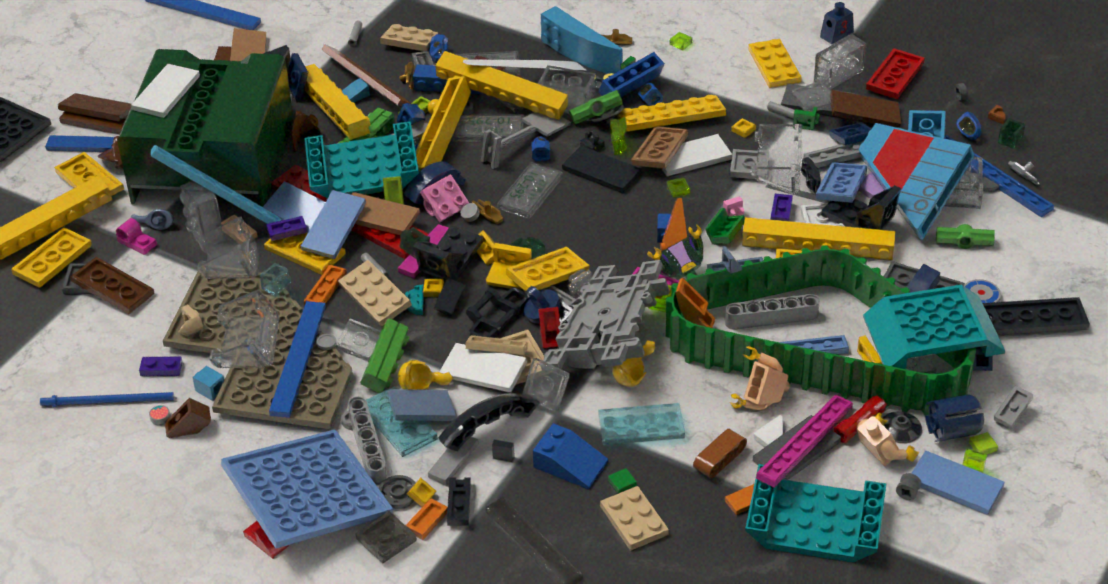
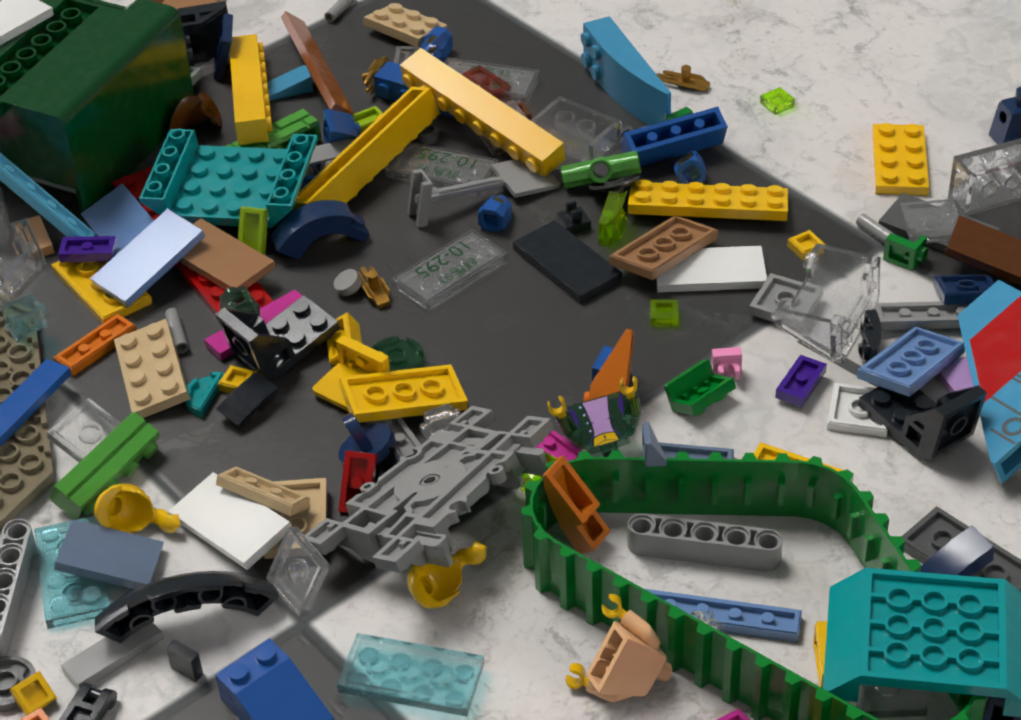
camera: 20 degrees right, 0 degrees up
light grey piece [317,334,337,350] -> none
bright pink plate [420,174,469,223] -> none
white sticker [463,60,586,70] -> none
black bar [466,287,529,338] -> none
yellow brick [742,217,895,260] -> none

